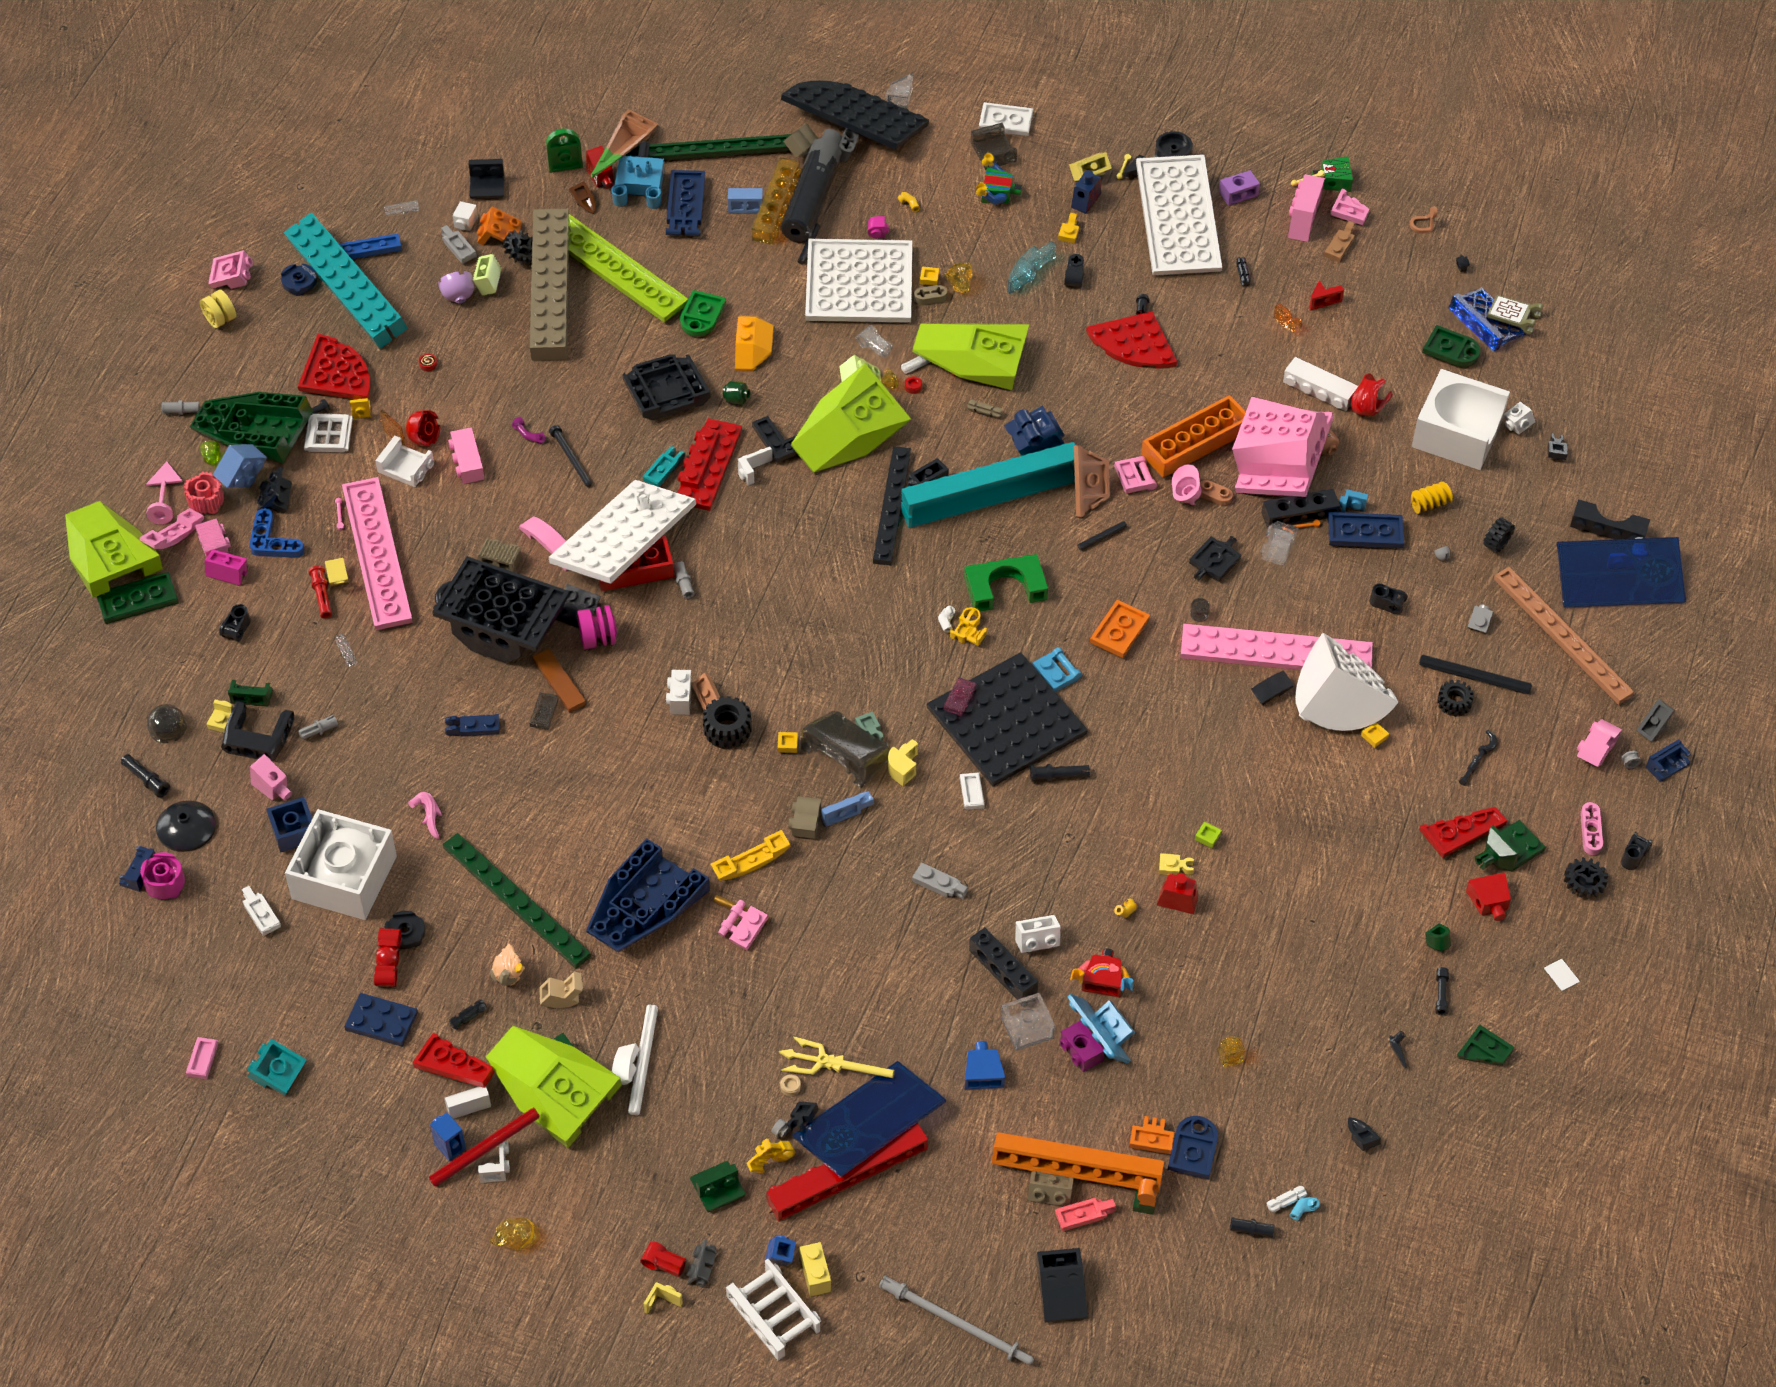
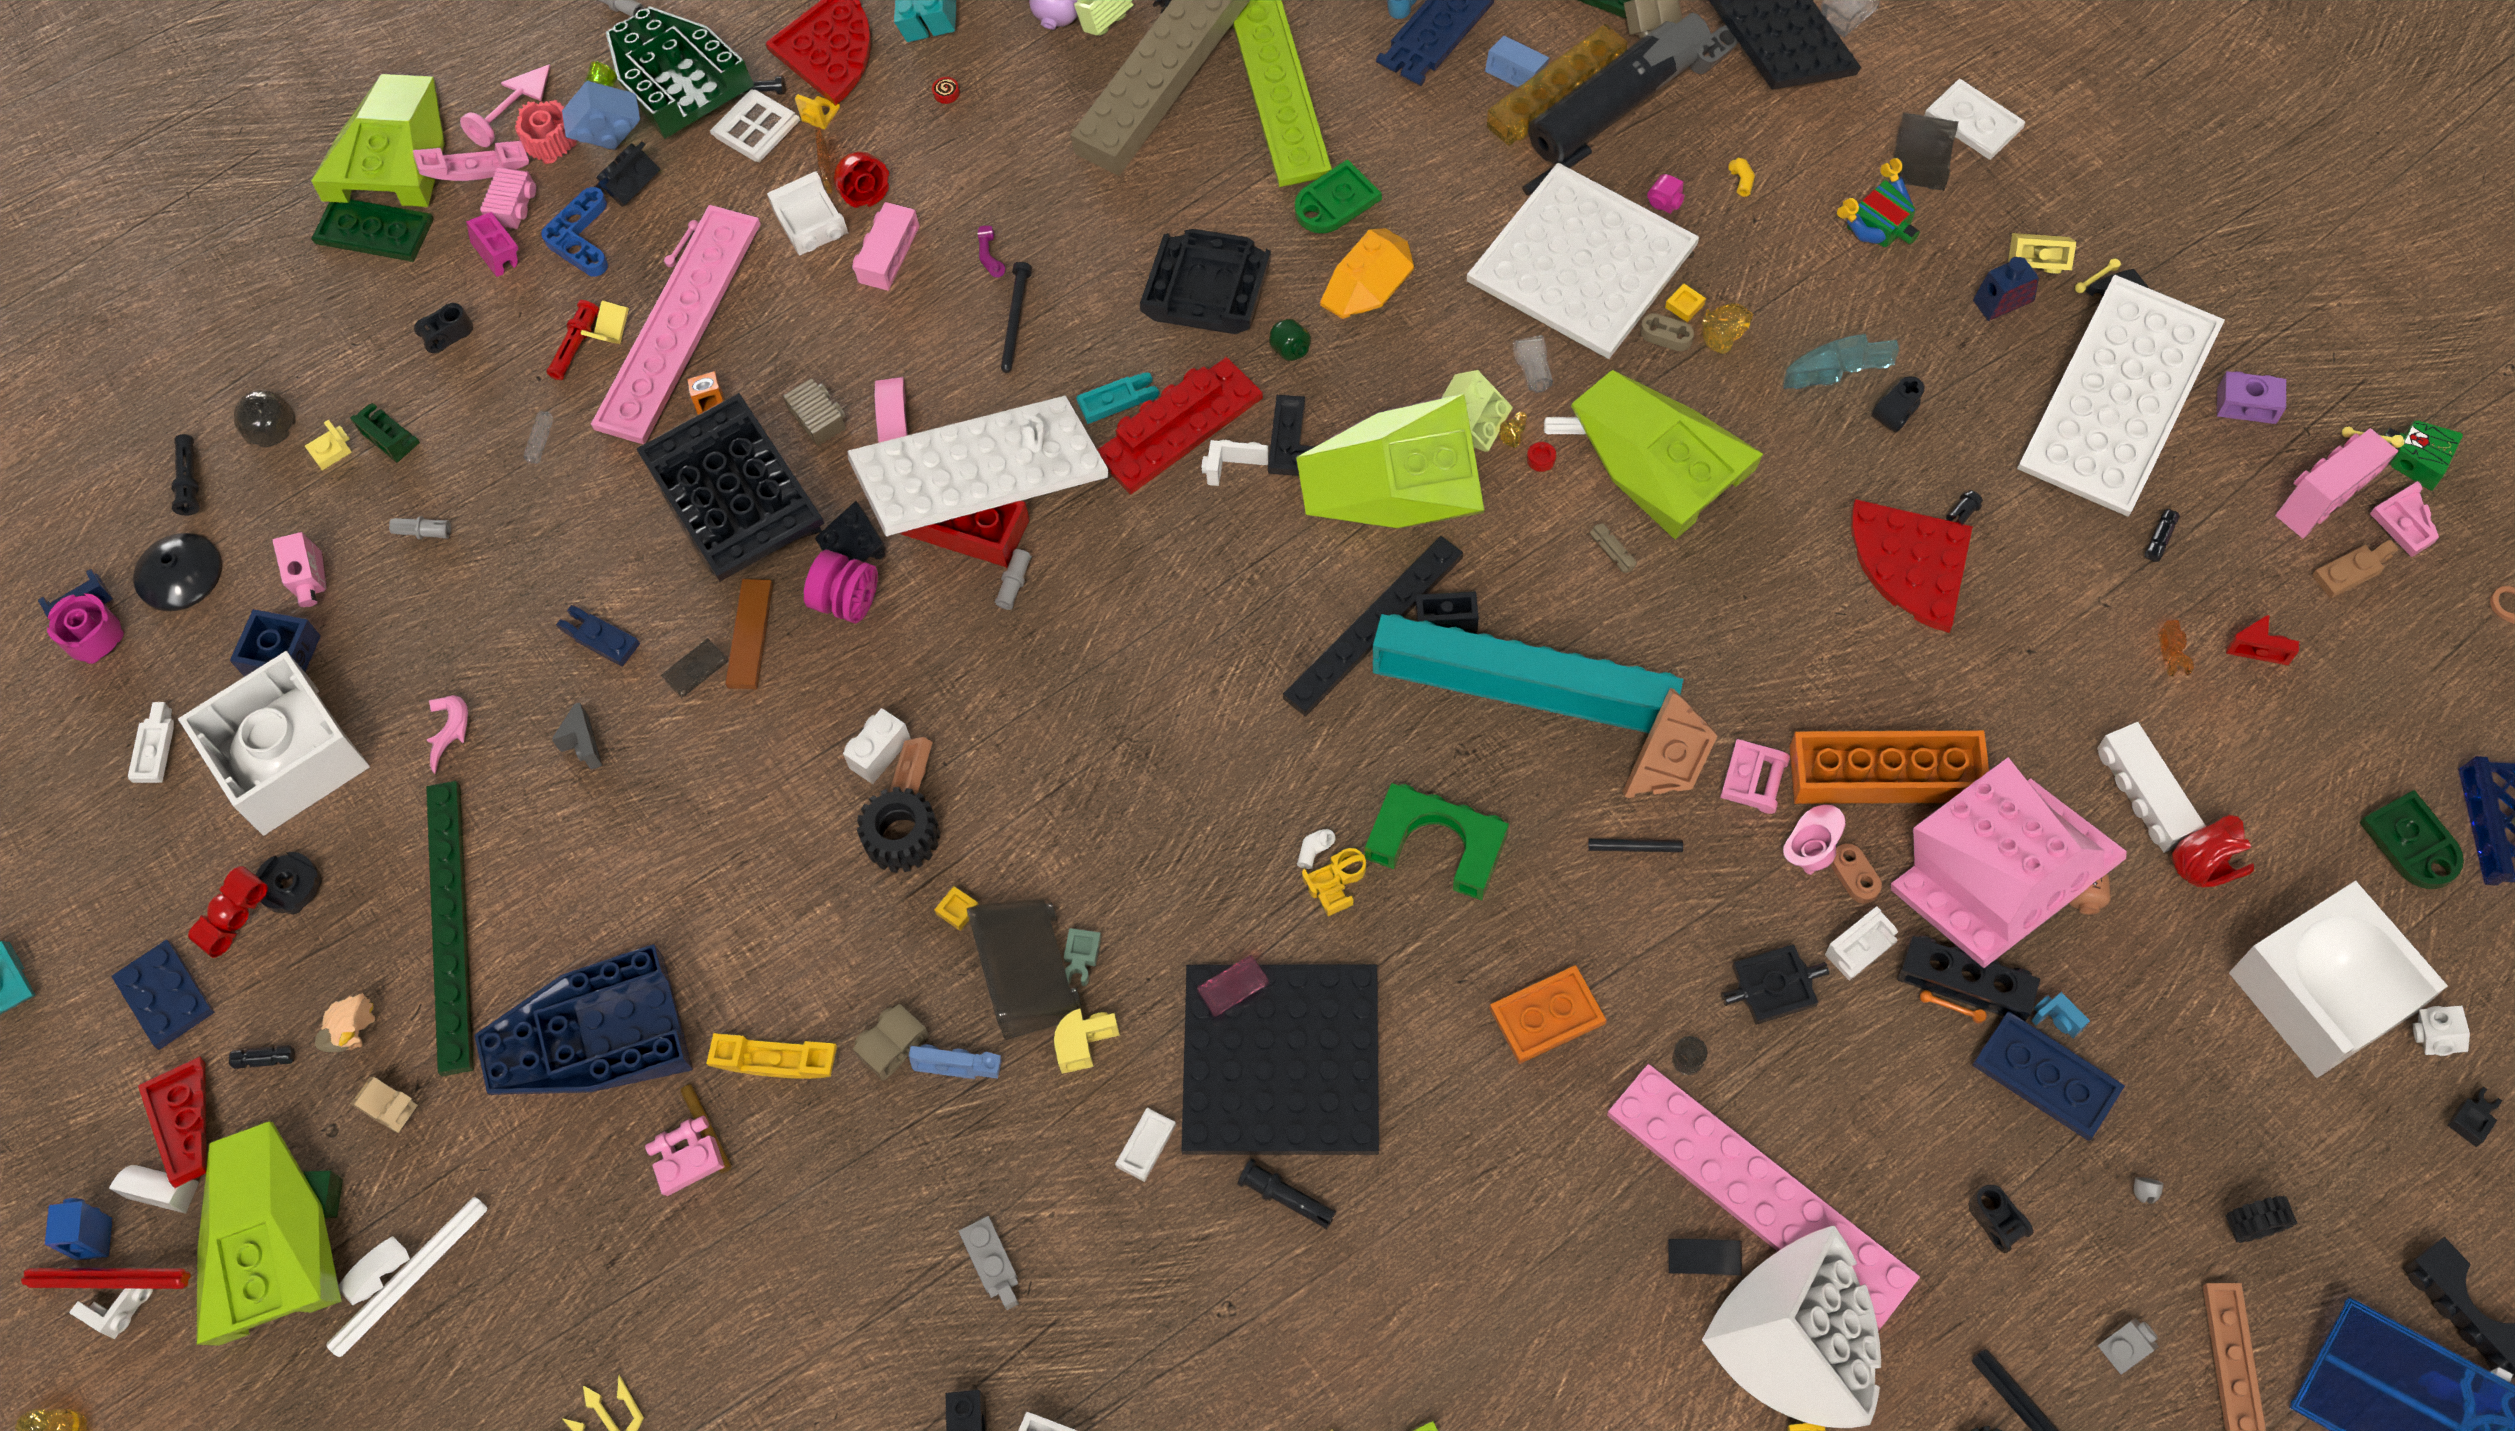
camera: 40 degrees right, 10 degrees up
black connector [221,700,294,761] -> none
dark blue piece [1004,405,1065,456] -> none
dark azure plate [1032,647,1082,692] -> none
yellow plate [1058,213,1079,243] -> none
black wheel [1155,131,1193,157] -> none
clear brick [1261,521,1299,566] -> none
yellow piece [1411,482,1453,514] -> none
none -> dark grey slope [552,702,602,770]
none -> orange brick [687,371,725,415]
none -> white hinge [1825,906,1898,981]

